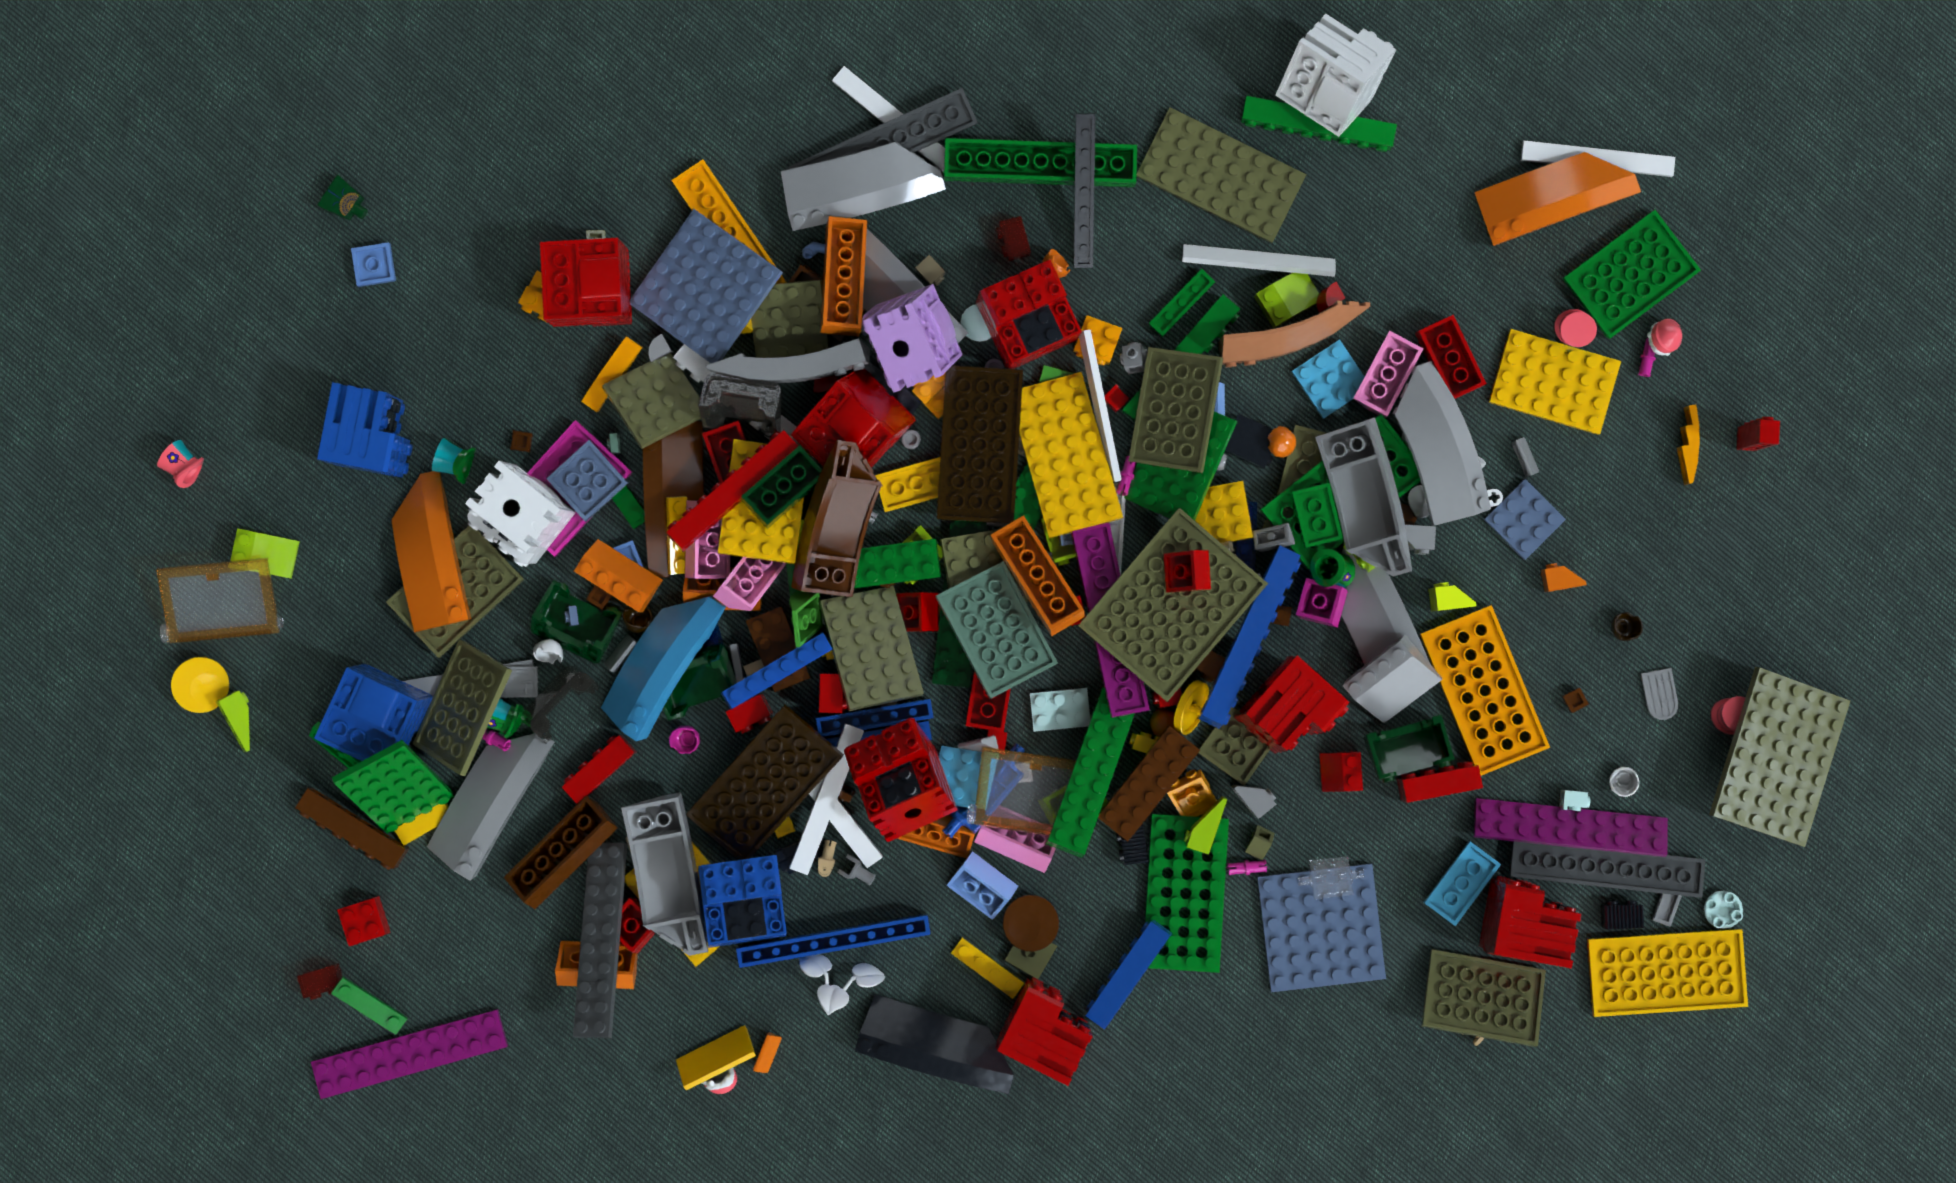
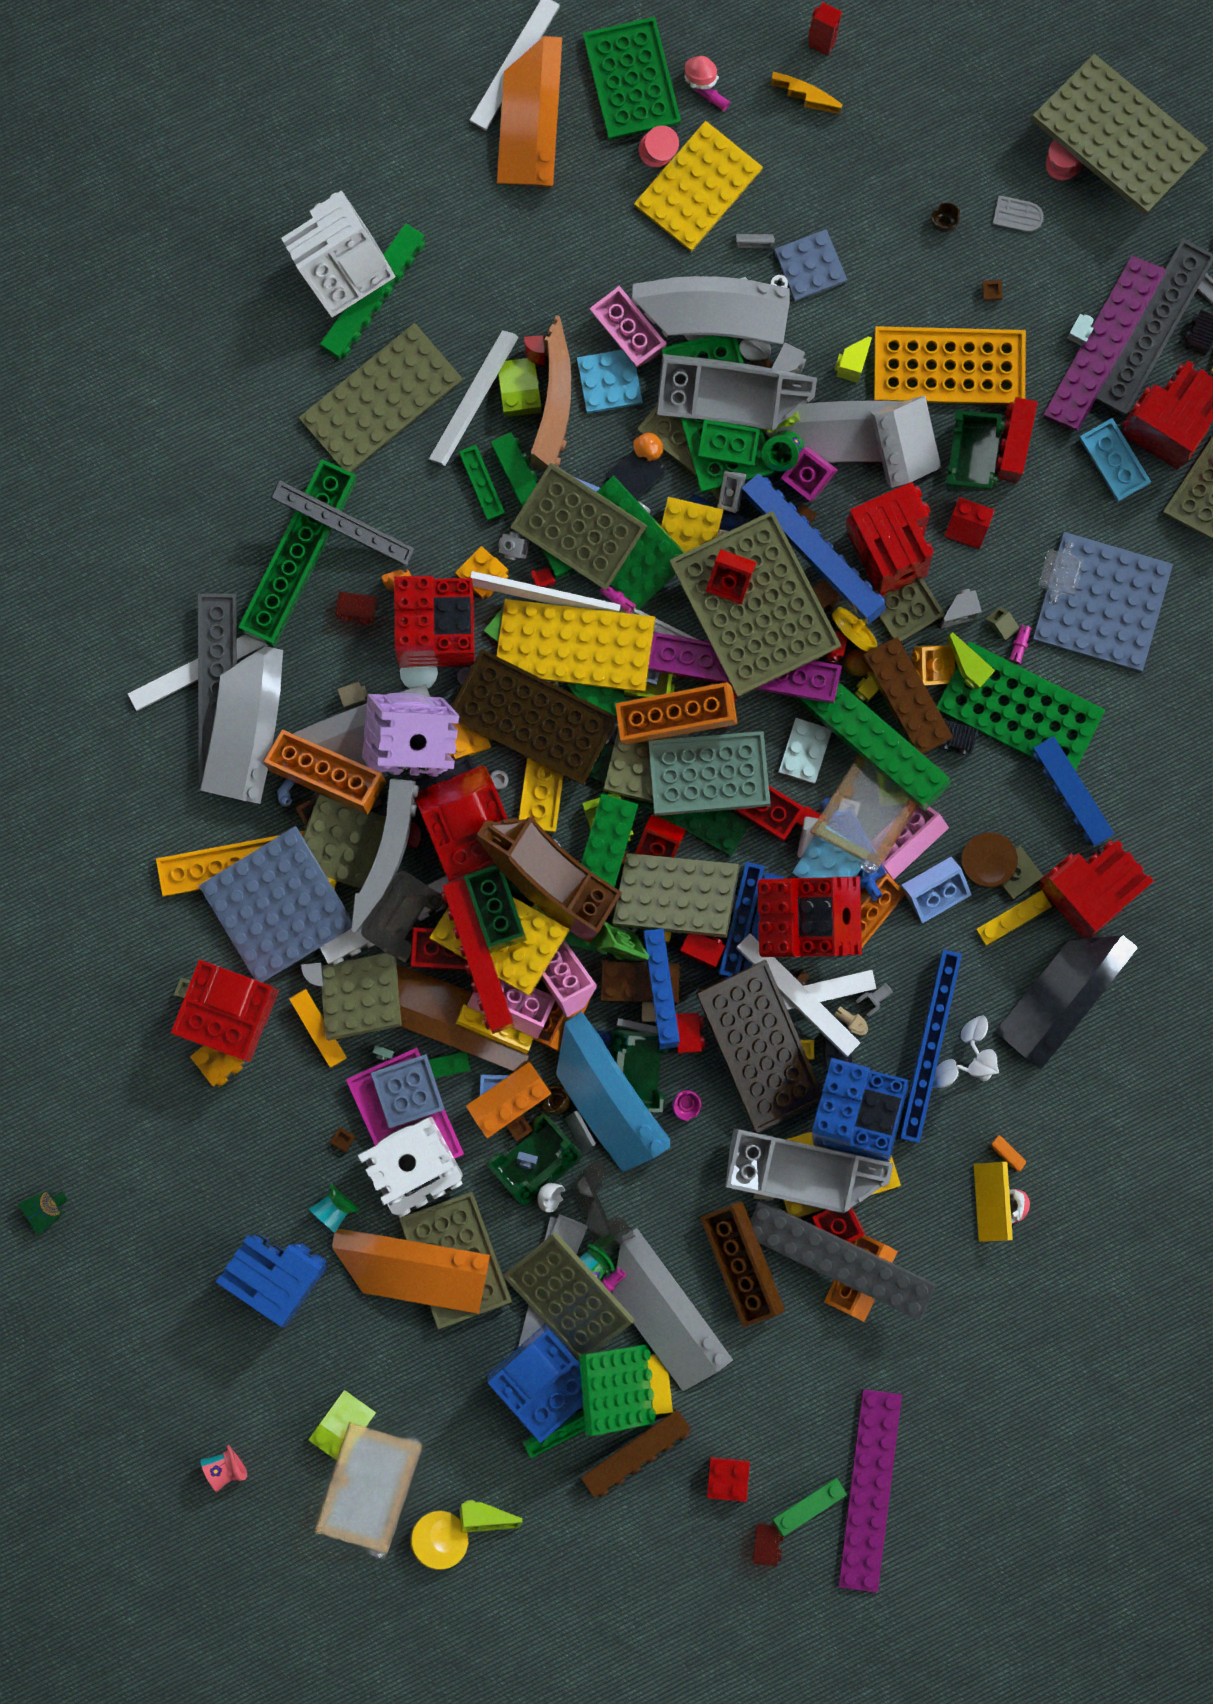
camera: 70 degrees left, 5 degrees down
medium blue plate [351,242,396,287] -> none
red brick [562,735,637,804] -> none
red brick [1415,314,1487,399] -> none
orange slope [1541,563,1587,592] -> none
white hair [1609,767,1639,797] -> none

